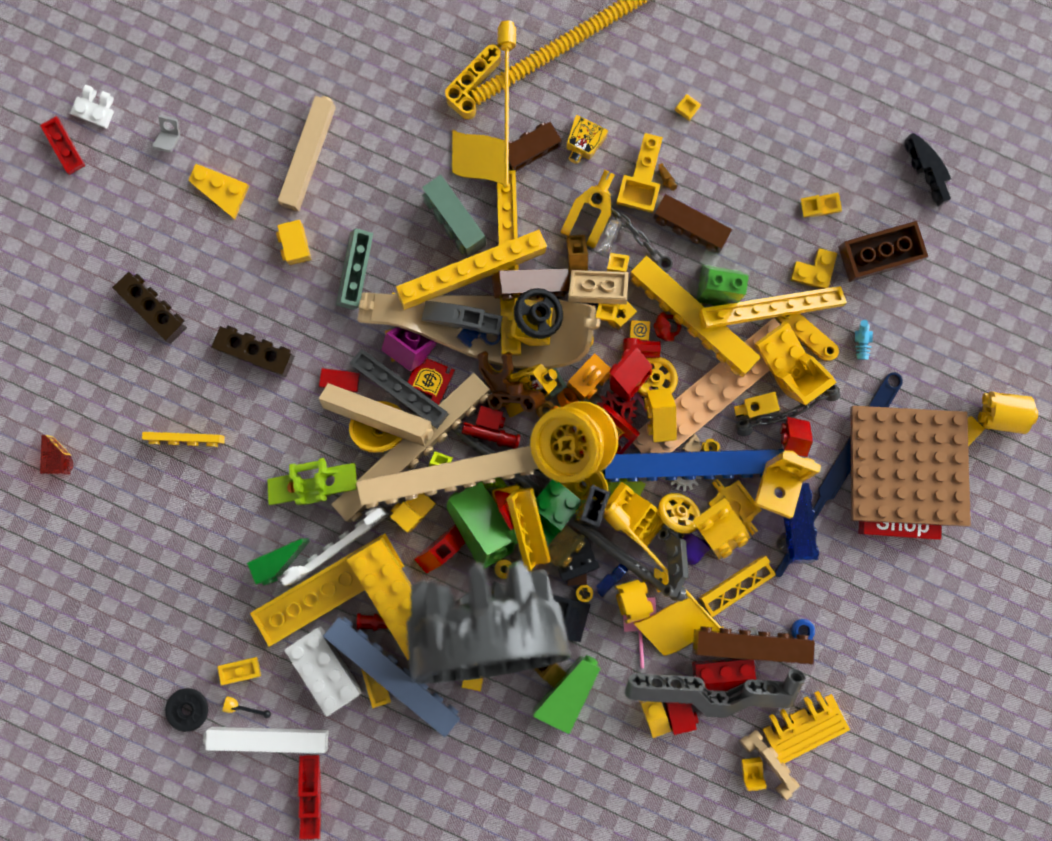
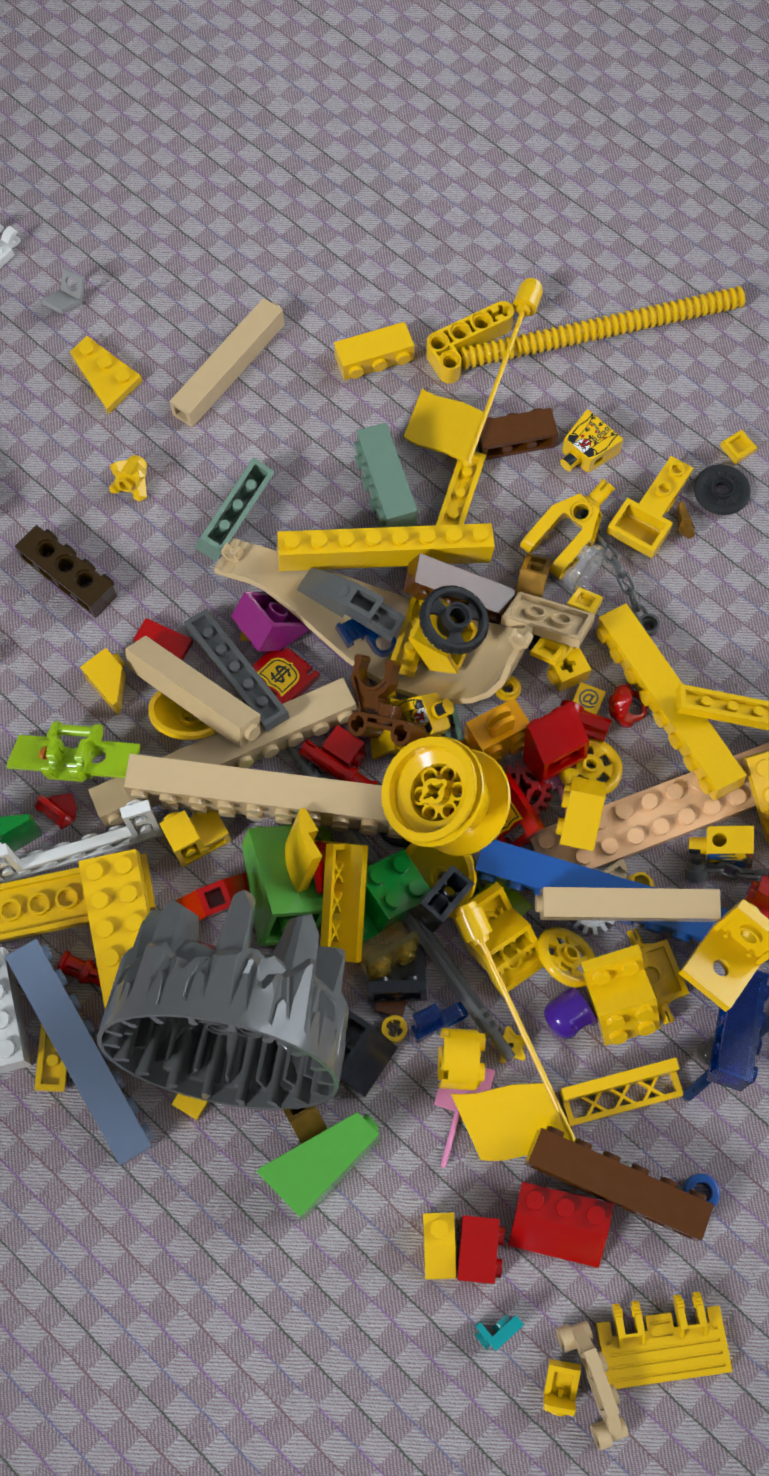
camera: 25 degrees right, 15 degrees down
yellow brick [276,219,312,265] -> none
dark grey beam [625,669,806,718] -> none
reddish brown brick [653,194,732,253] -> none
dark grey plate [659,528,689,602] -> none
bright green slope [696,265,749,306] -> none
none -> red piece [34,793,77,830]
none -> yellow slope [80,648,127,715]
none -> yellow rock [109,455,147,502]
none -> yellow slope [285,807,322,893]
none -> yellow brick [334,321,414,381]
none -> teal bracket [474,1314,524,1351]
none -> tan brick [535,887,721,922]
none -> black wheel [694,464,751,515]

